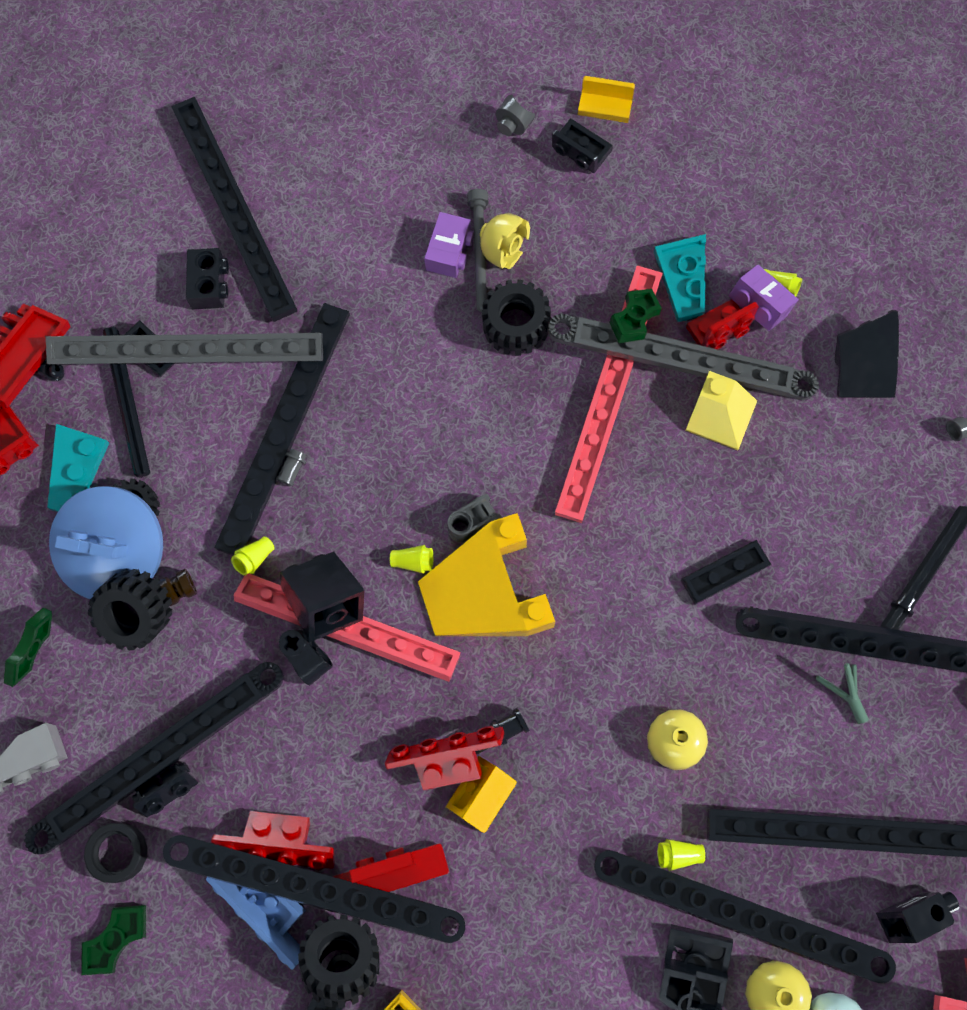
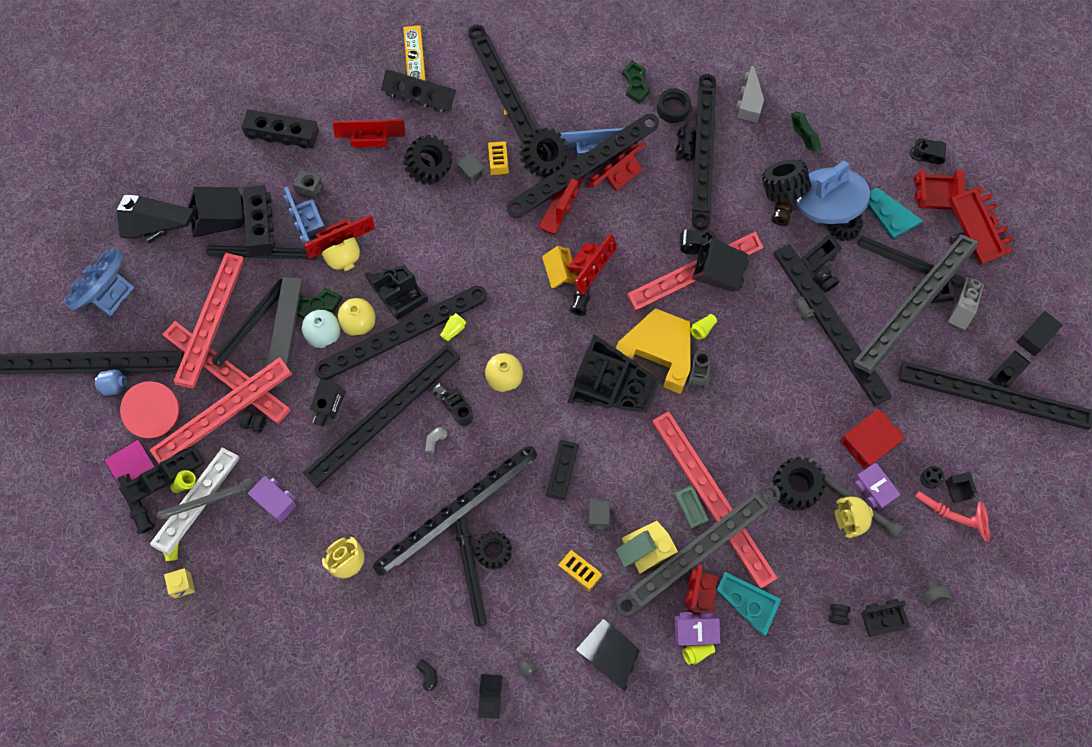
camera: 125 degrees right, 5 degrees down
black brick [186,248,229,310] -> none
neon yellow cone [231,536,274,575] -> none
yellow panel [578,76,635,123] -> none
dark green tile [609,289,662,343] -> none
sand green plant [816,663,869,724] -> none
none -> light grey arm [425,427,447,454]
none -> dark grey hinge [432,383,449,399]
none -> black piece [441,387,473,426]
none -> black tyre [475,531,512,570]
none -> yellow slope [558,550,603,592]
none -> black wedge [567,334,660,413]
none -> dark grey brick [588,500,610,532]
none -> sand green tile [616,530,657,568]
none -> sand green tile [674,485,710,530]
none -> black slope [801,234,842,273]
none -> black wheel [813,267,840,293]
none -> black wheel [828,604,851,625]
none -> red panel [840,409,905,470]
none -> coral dish [915,491,990,542]
none -> black wheel [920,466,944,489]
none -> black panel [945,472,978,503]
none -> light grey slope [948,277,984,330]
none -> black slope [988,350,1031,388]
none -> black panel [1016,311,1063,356]

